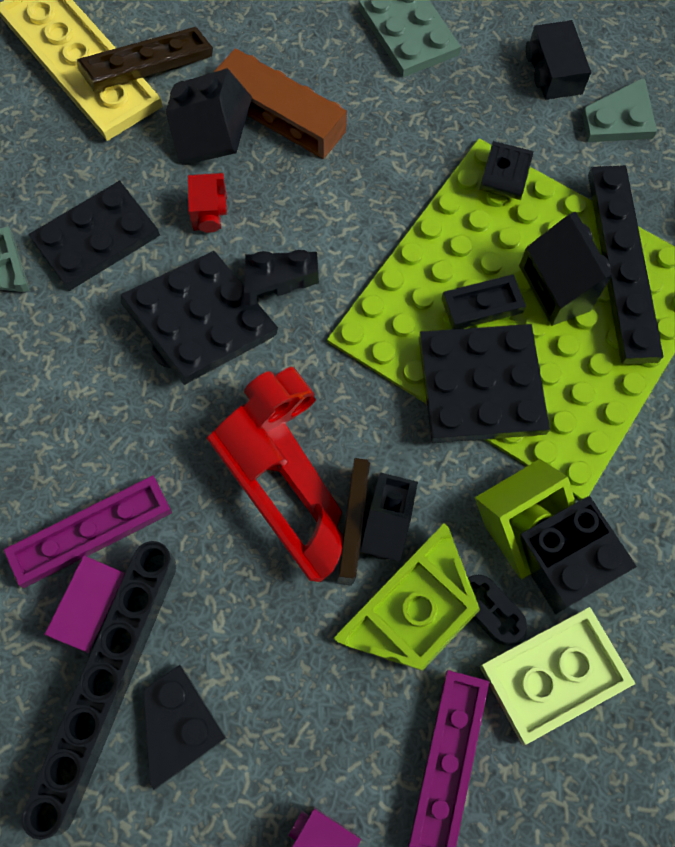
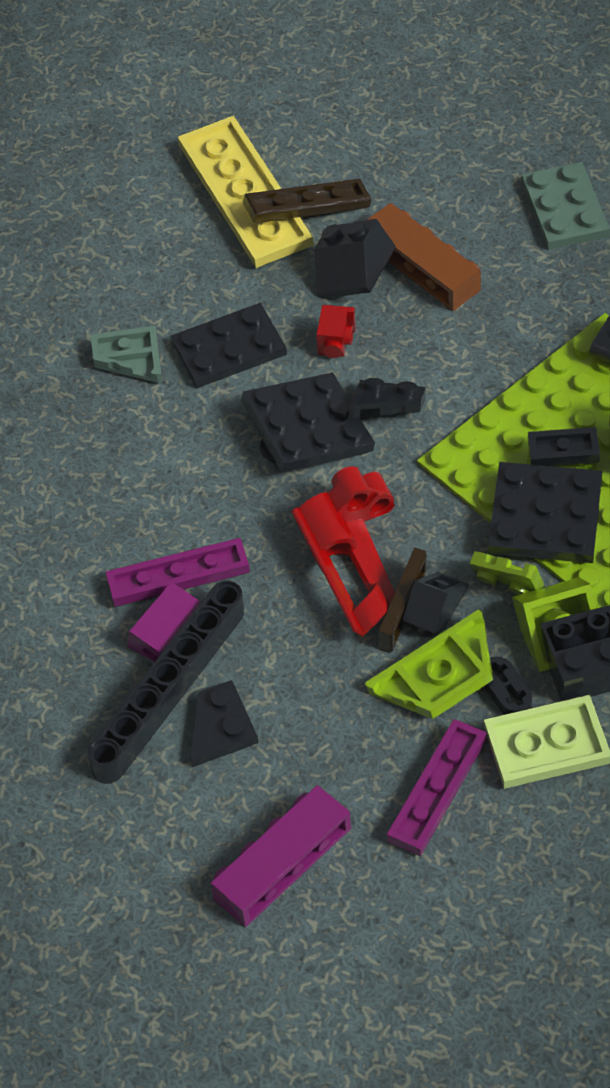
camera: 20 degrees right, 15 degrees down
none -> lime wing [469,551,544,595]

